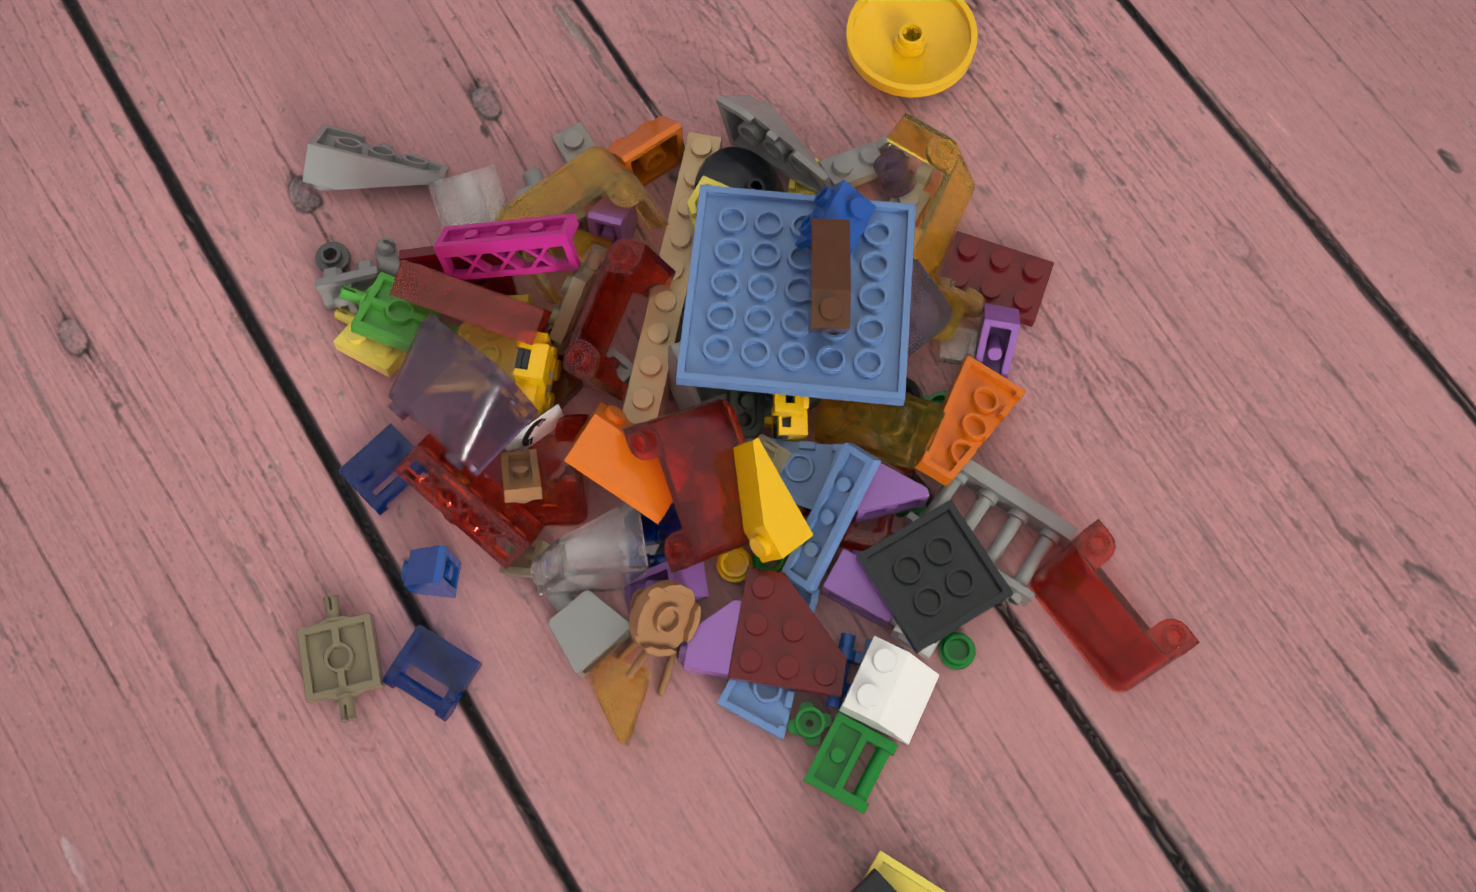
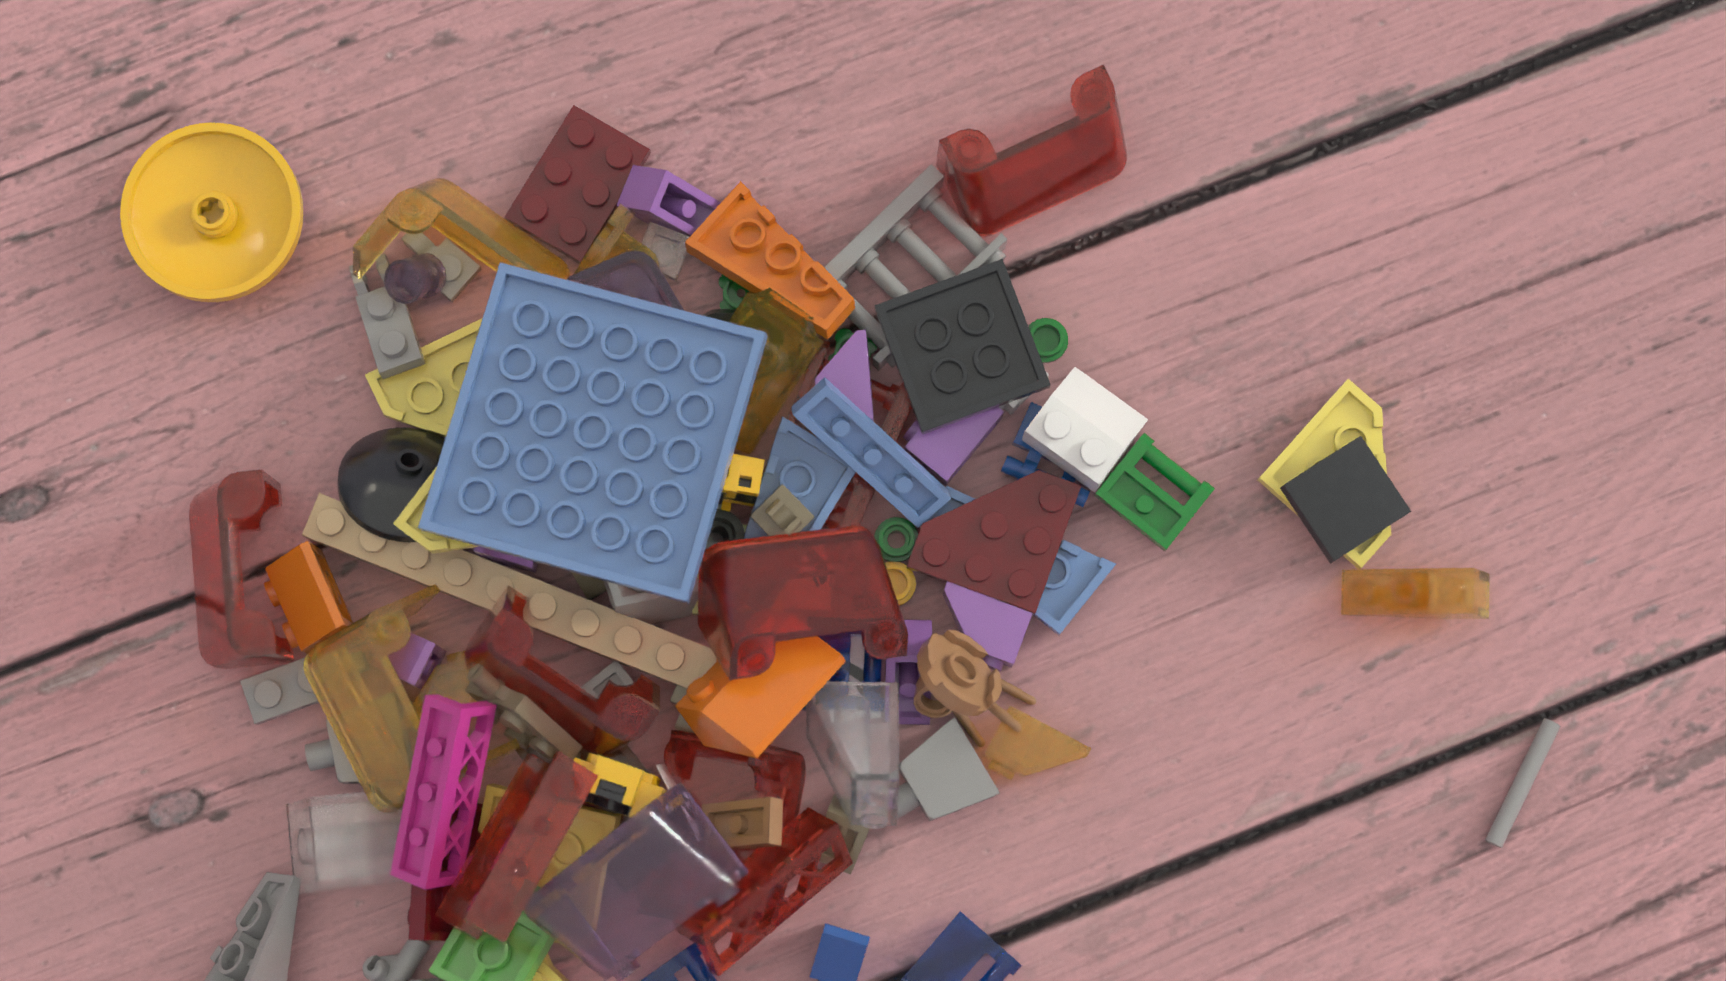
camera: 85 degrees left, 10 degrees up
light grey wedge [716,95,831,194] -> none
yellow slope [733,438,813,563] -> none
green plate [787,701,832,746] -> none
blue bracket [795,180,876,256] -> none
reddish brown slope [808,218,851,334] -> none
none -> clear red windscreen [189,469,294,669]

